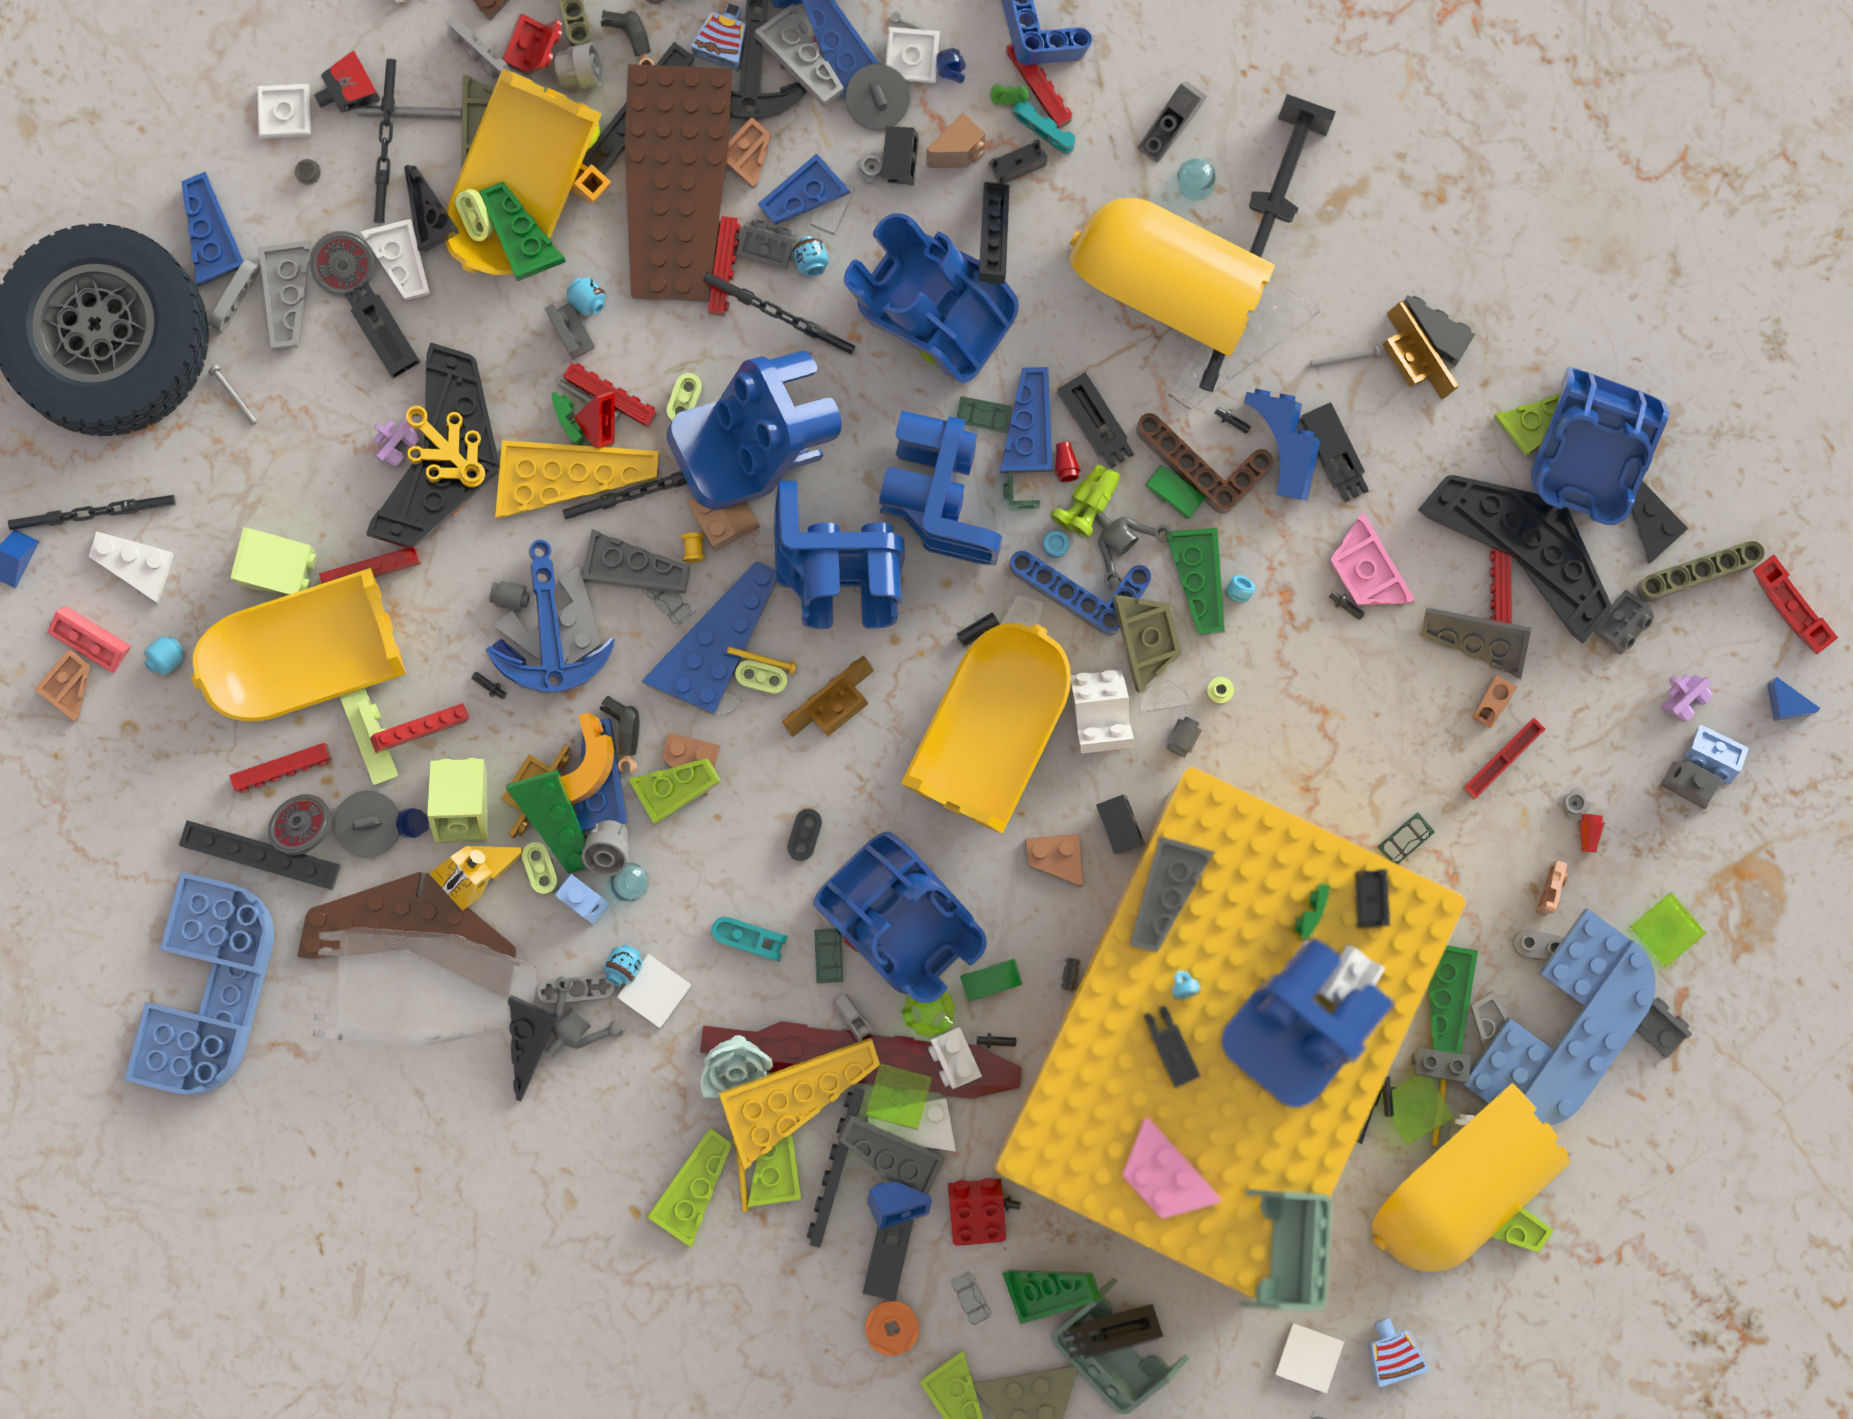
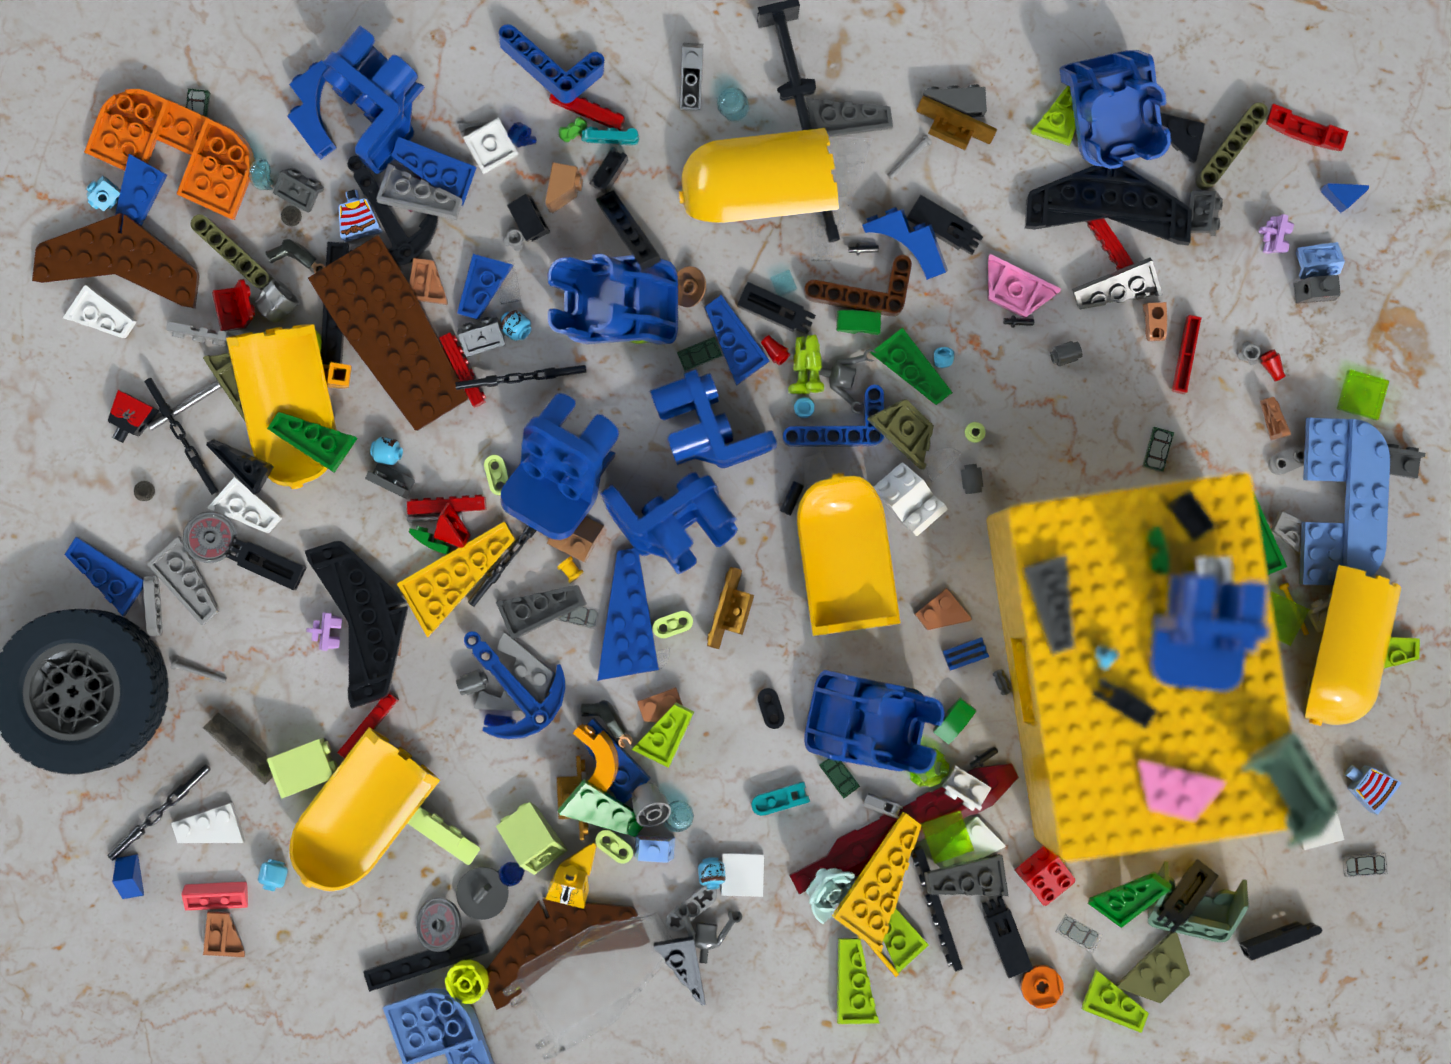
camera: 30 degrees left, 5 degrees up
red piece [229,743,332,794] -> none
white tile [257,84,312,139] -> none
red piece [370,703,470,754] -> none
yellow plant [406,406,485,487] -> none
yellowish green plate [455,189,494,241] -> none
black piece [471,672,507,700] -> none
yellow piece [727,646,796,674] -> none
dark grey shield [845,64,910,130] -> none
blue slope [867,1181,932,1230] -> none
clear green bracket [1003,471,1040,510] -> none
black hinge [1096,794,1145,855] -> none
dark grey bracket [1412,1048,1472,1083] -> none
none -> clear smoke slope [202,713,273,785]
none -> neon yellow cylinder [445,960,489,1004]
none -> medium nougat dish [677,266,706,308]
none -> clear light blue tile [770,270,797,296]
none -> dark grey wing [806,97,893,137]
none -> blue tile [943,637,989,671]
none -> dark grey brick [1050,341,1083,366]

